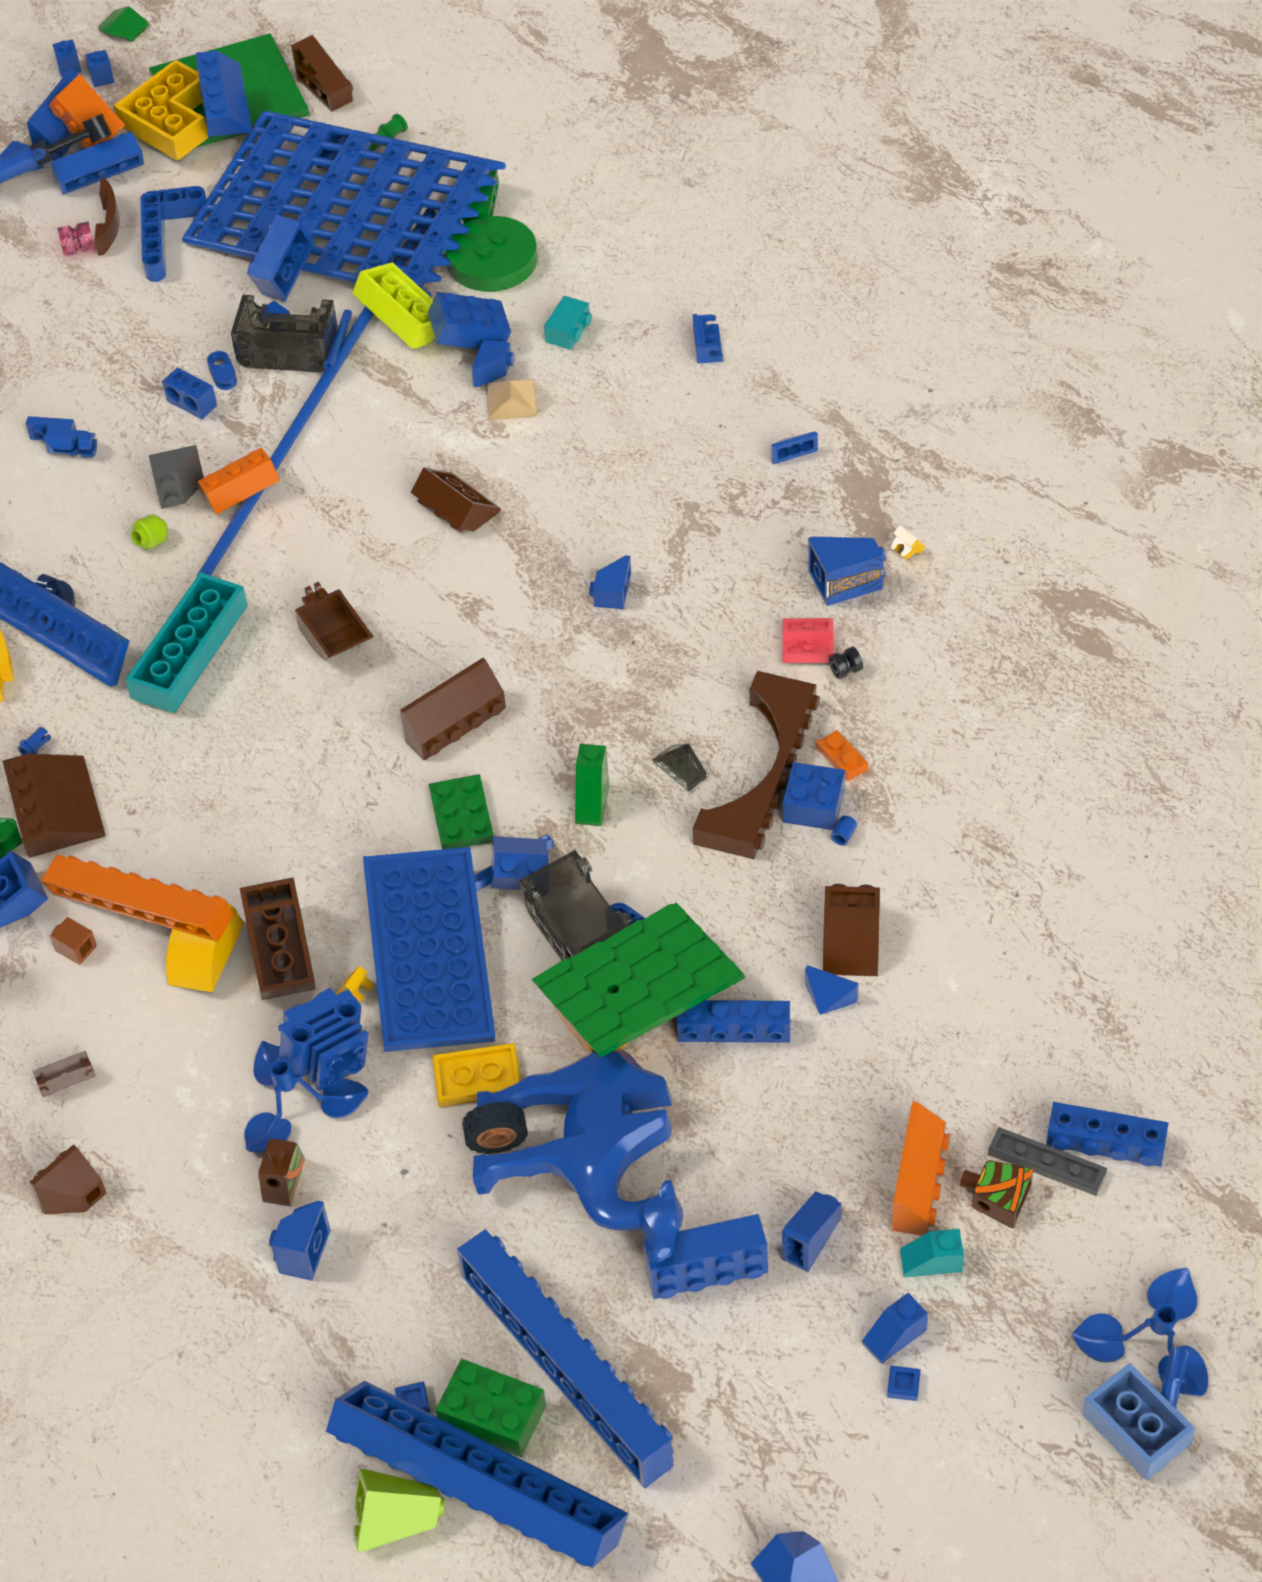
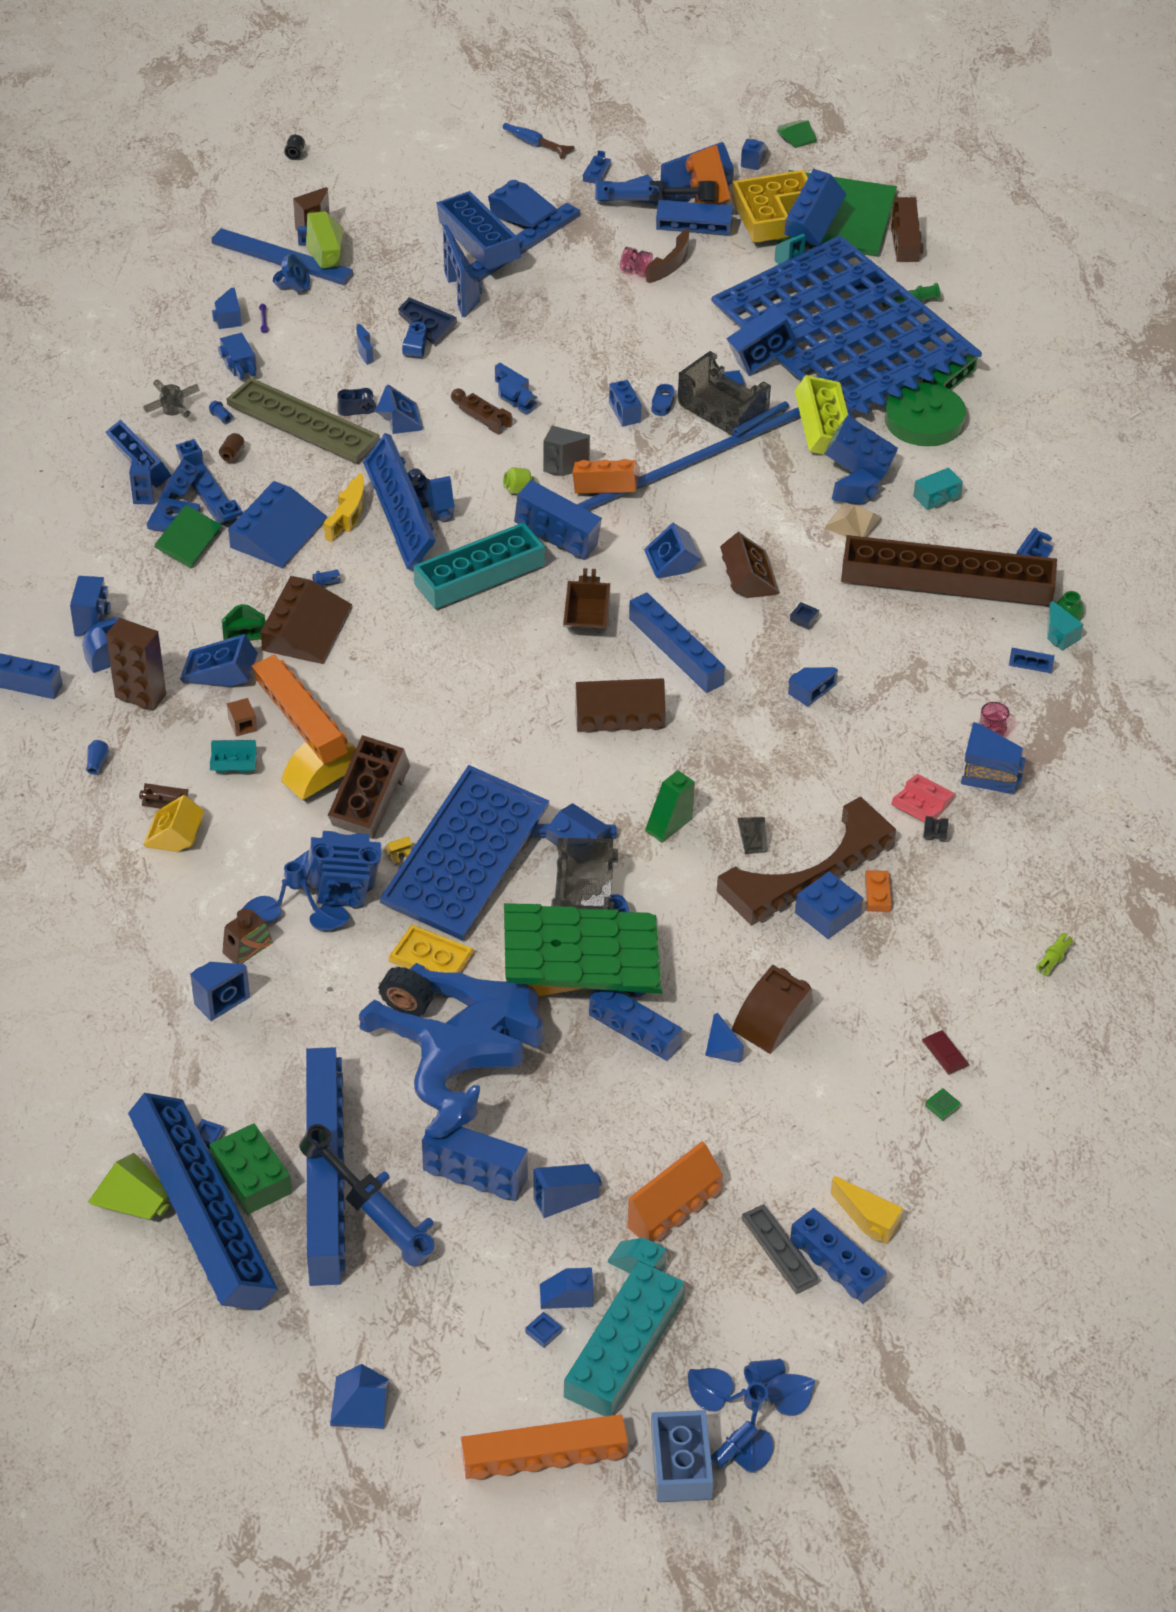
camera: 30 degrees right, 5 degrees down
reddish brown slope [29,1144,107,1215] -> none
blue brick [52,39,82,77] -> none
blue beam [140,186,206,282] -> none
green plate [429,774,494,849] -> none
blue hinge [831,815,857,846] -> none
tile [891,526,925,560] -> none
torso [960,1160,1034,1229] -> none
none -> yellow slope [143,795,205,852]
none -> teal bracket [210,740,257,773]
none -> piece [299,1124,434,1266]
none -> blue slope [427,476,455,521]
none -> reddish brown plate [451,388,513,435]
none -> orange brick [461,1414,628,1480]
none -> blue brick [514,480,602,560]
none -> teal brick [564,1261,685,1416]
none -> blue brick [629,592,725,693]
none -> blue slope [644,522,702,578]
none -> blue cone [744,1358,785,1385]
none -> teal slope [775,234,805,264]
none -> dark blue plate [790,602,819,628]
none -> yellow slope [831,1176,903,1244]
none -> reddish brown brick [841,535,1057,605]
none -> dark red tile [922,1030,969,1075]
none -> green tile [925,1088,961,1121]
none -> clear pink wheel [979,702,1010,738]
none -> lime pin [1036,933,1073,976]
none -> teal slope [1047,601,1084,651]
none -> green piece [1056,591,1085,621]

